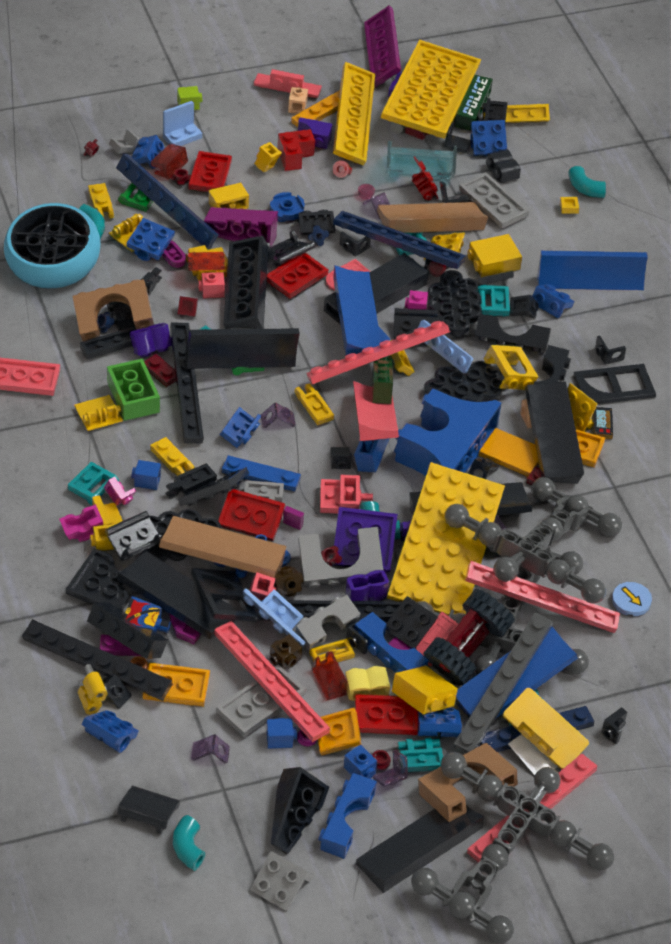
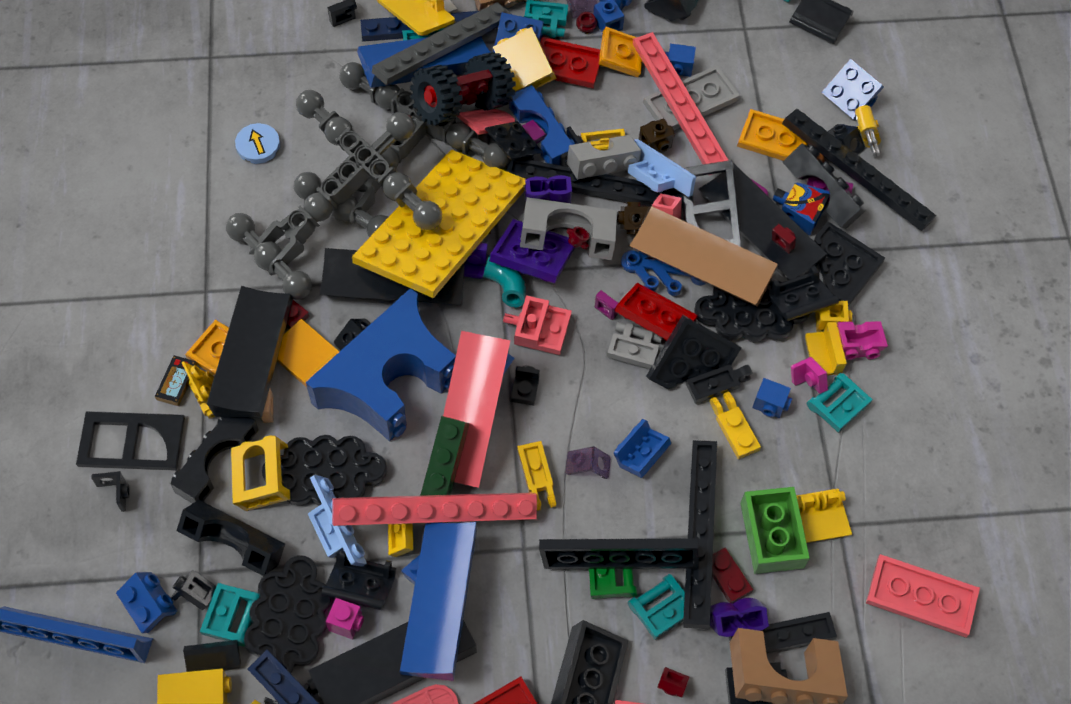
camera: 165 degrees left, 15 degrees up
dark blue plate [97,312,114,333] -> none
clear purple bracket [191,734,230,764] -> none
blue plate [222,455,301,492] -> none
clear red hinge [312,651,347,701] -> none
light yellow brick [344,666,390,701] -> none
coral plate [465,561,620,633] -> none
none -> dark red plate [772,224,796,254]

